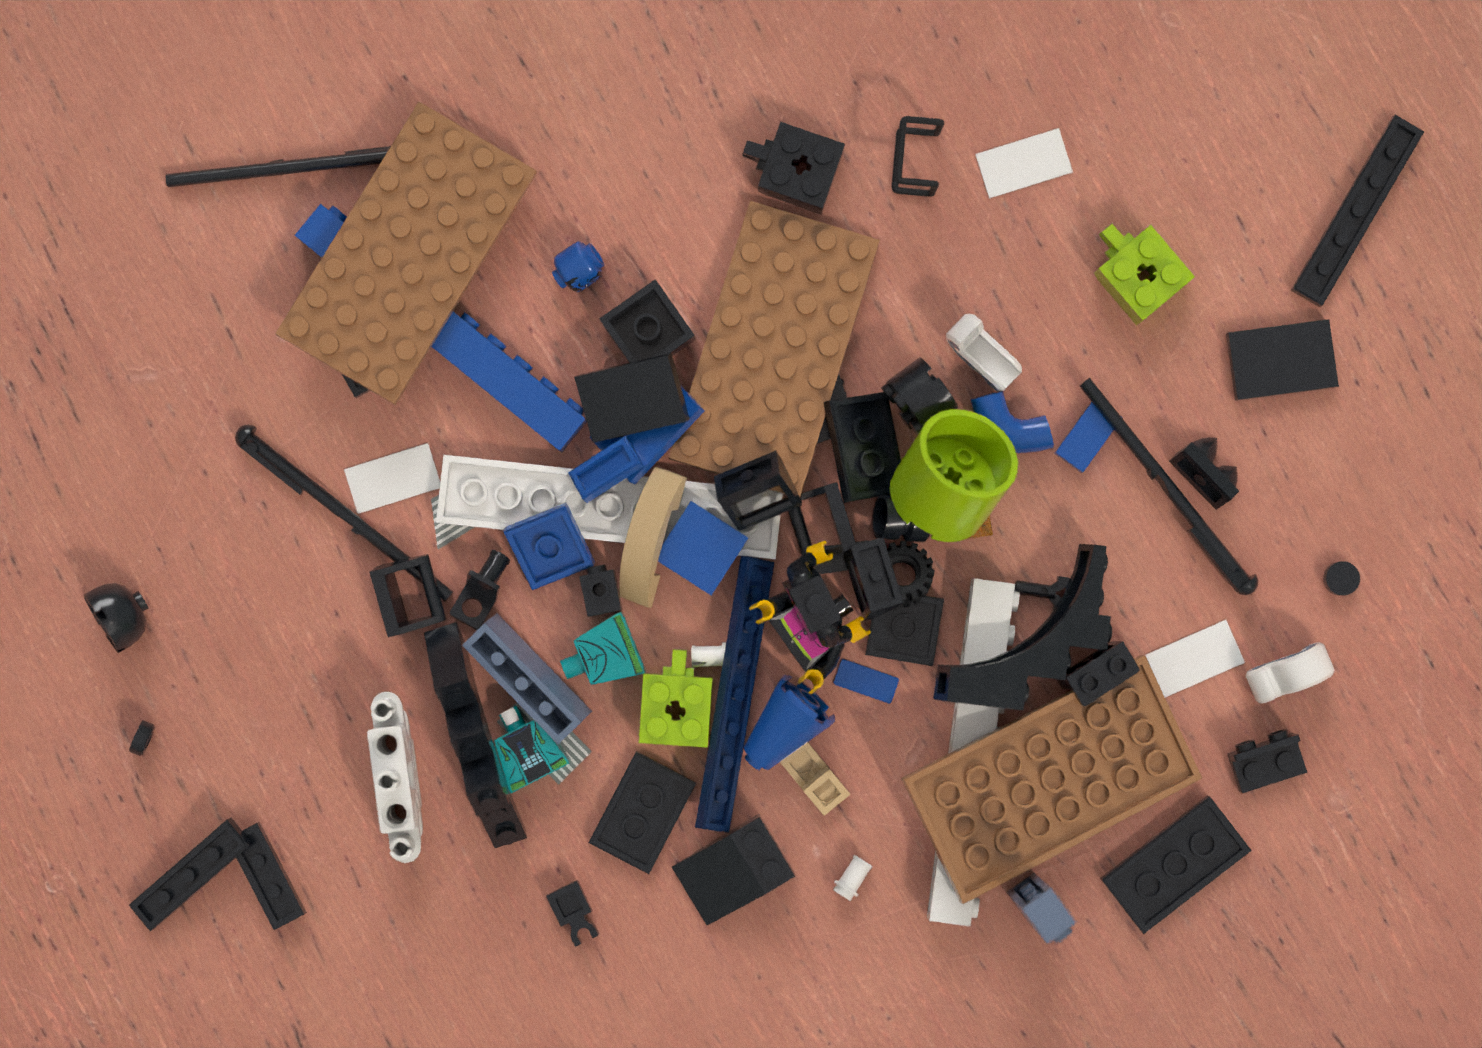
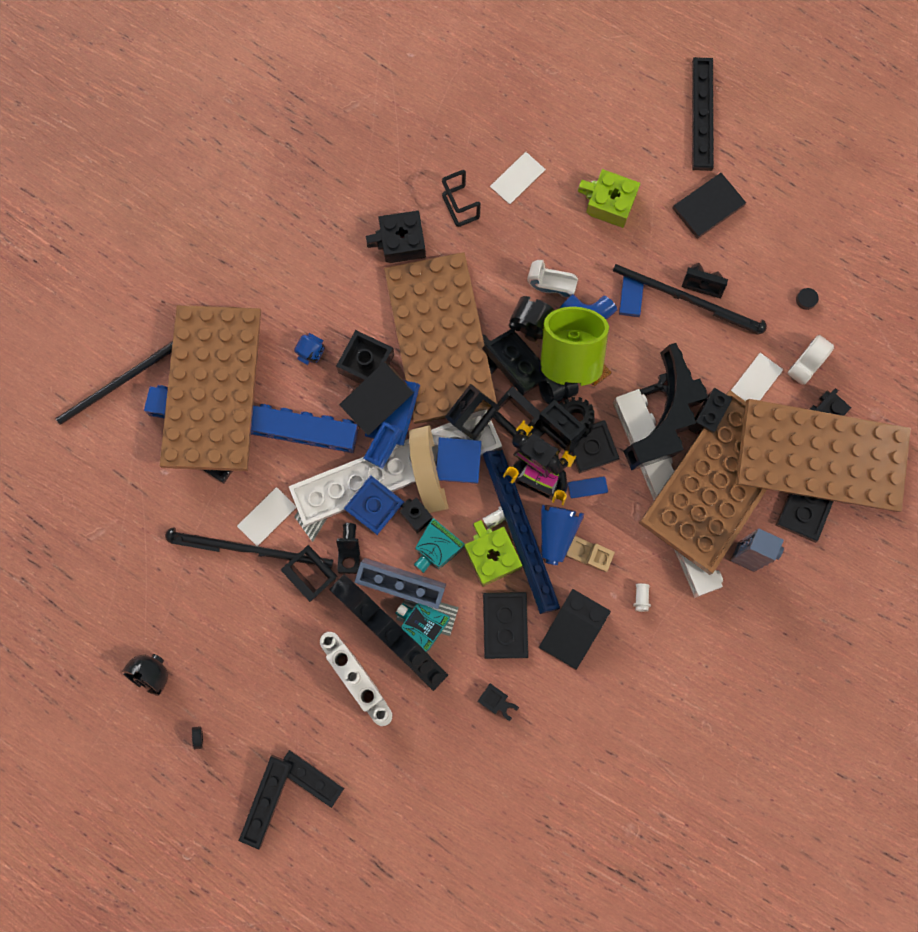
camera: 30 degrees left, 10 degrees down
none -> medium nougat plate [736,399,911,512]

